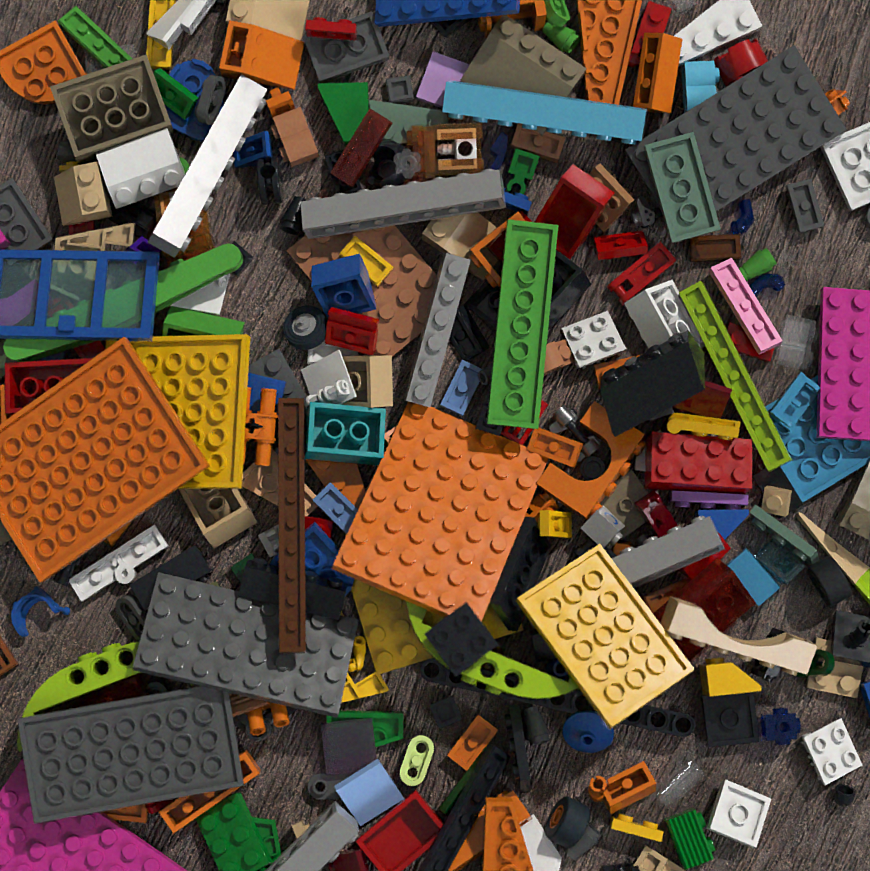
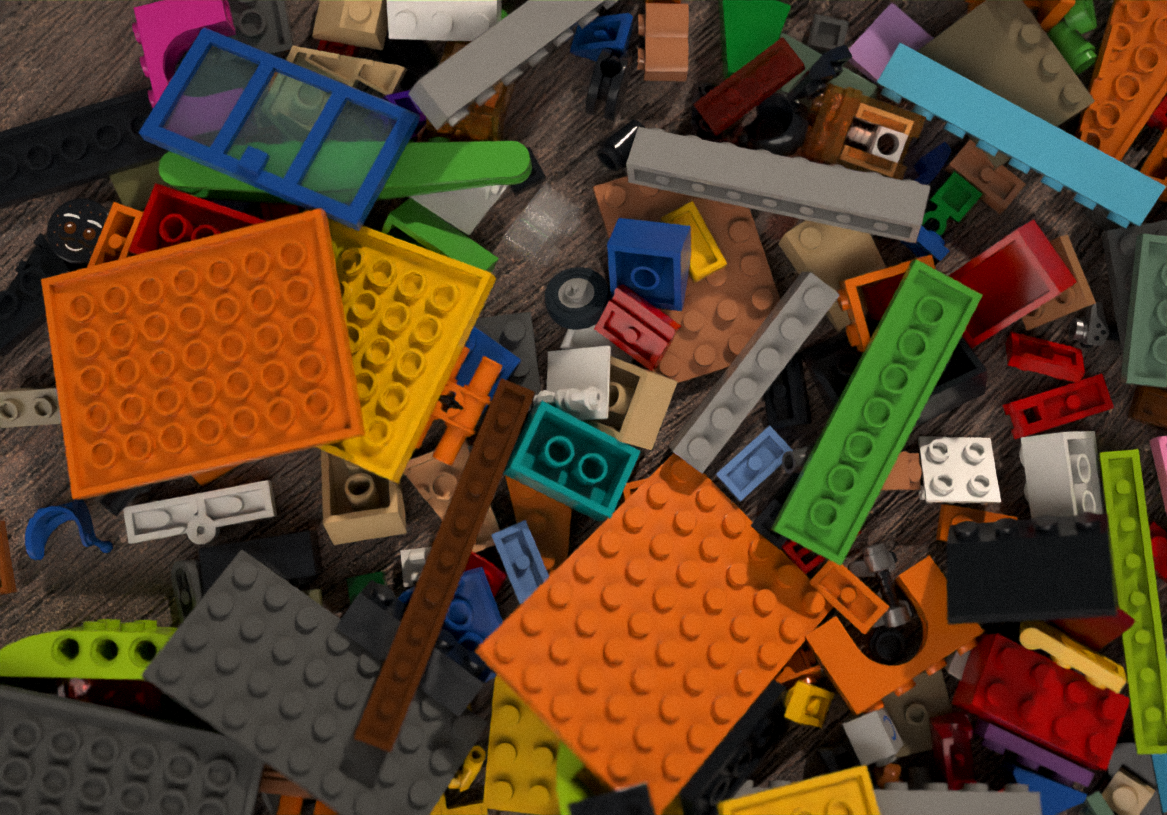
camera: 25 degrees right, 0 degrees up
clear plant [394,149,421,178] -> none
none -> clear brick [502,183,582,270]
none -> black slope [787,45,853,101]

